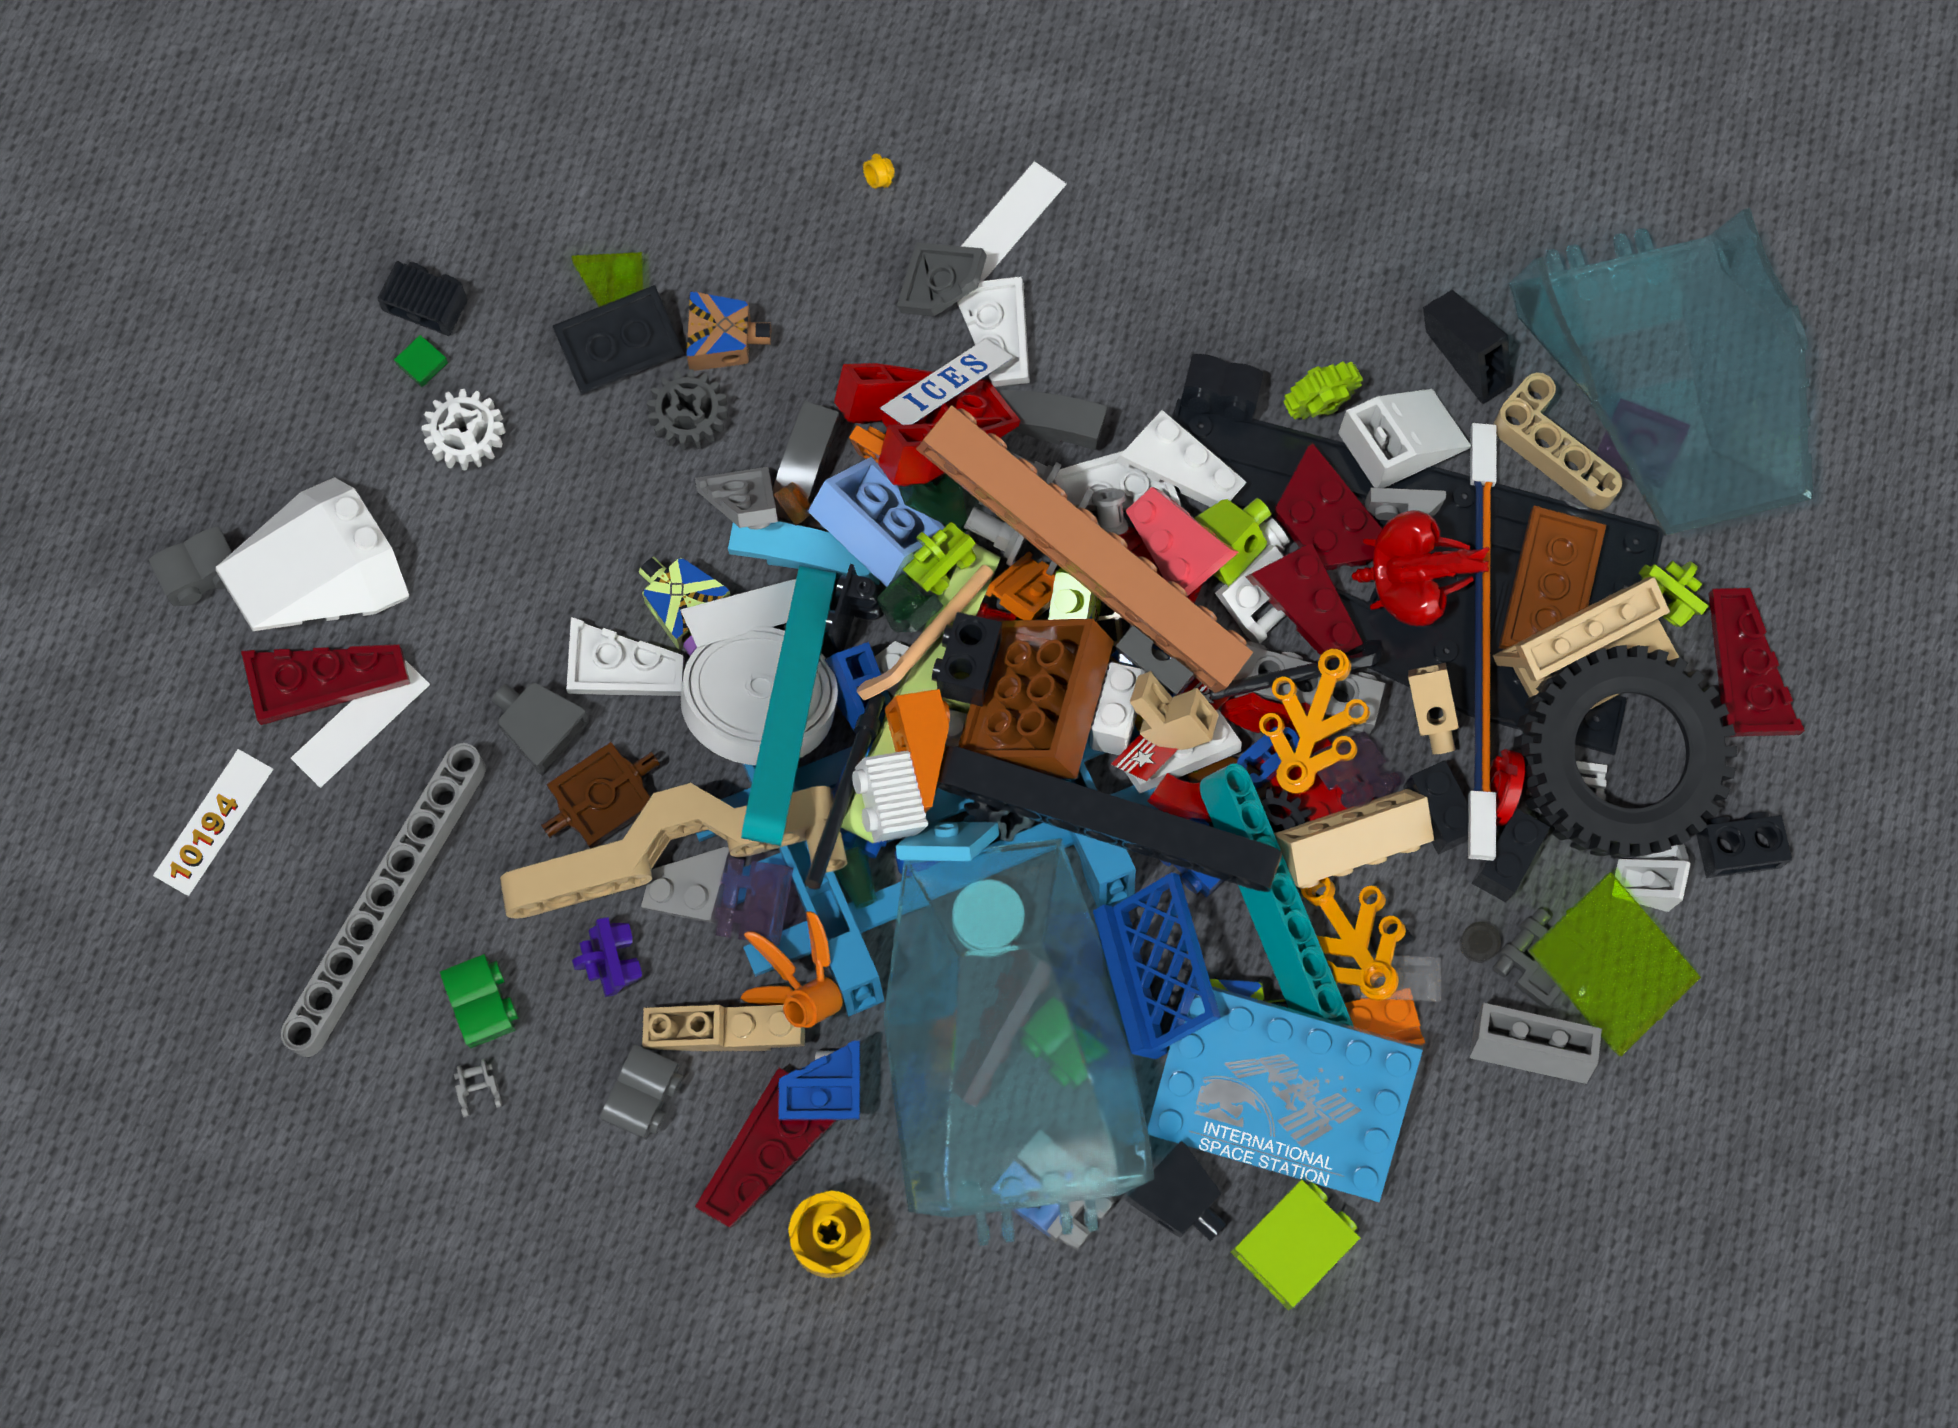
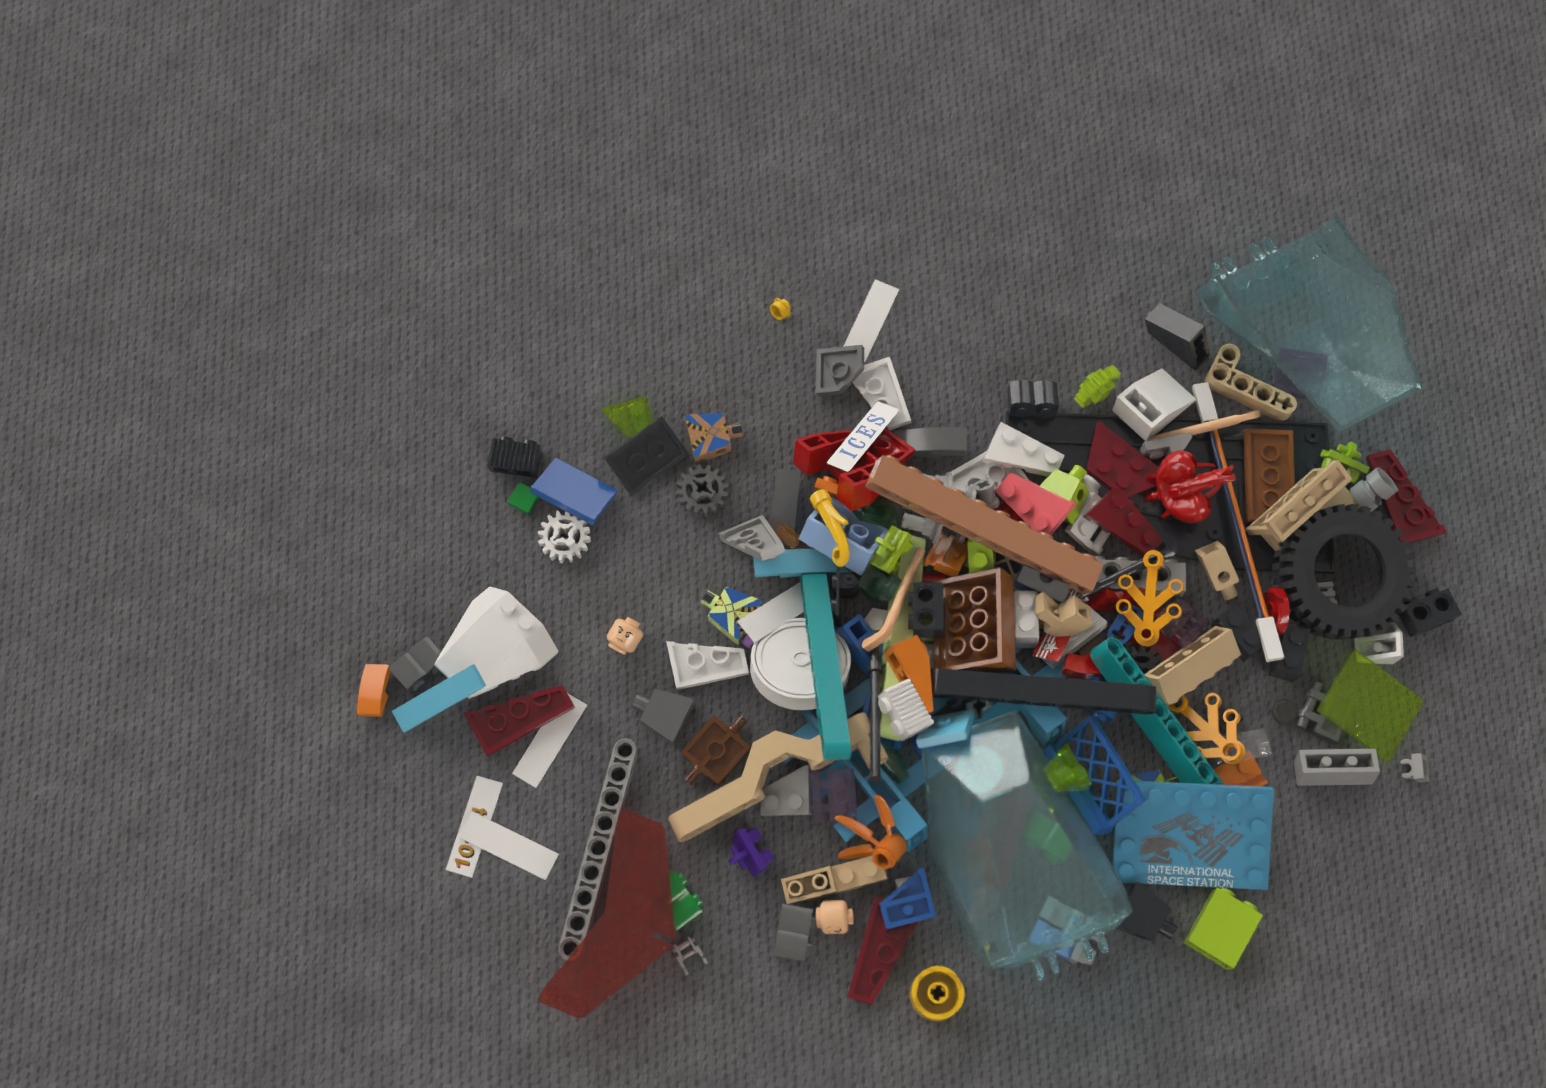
camera: 10 degrees left, 0 degrees up
none -> orange slope [357,664,391,717]
none -> medium azure slope [392,664,486,733]
none -> white sticker [458,811,559,880]
none -> tile [530,458,617,525]
none -> clear red wing [538,808,676,1018]
none -> light nougat head [607,617,643,655]
none -> yellow plant [810,489,850,567]
none -> light nougat head [816,900,854,934]
none -> clear neon green wing [1044,744,1092,792]
none -> light nougat piece [1150,410,1261,440]
none -> light grey wheel [1350,467,1398,512]
none -> light grey tile [1401,753,1430,783]

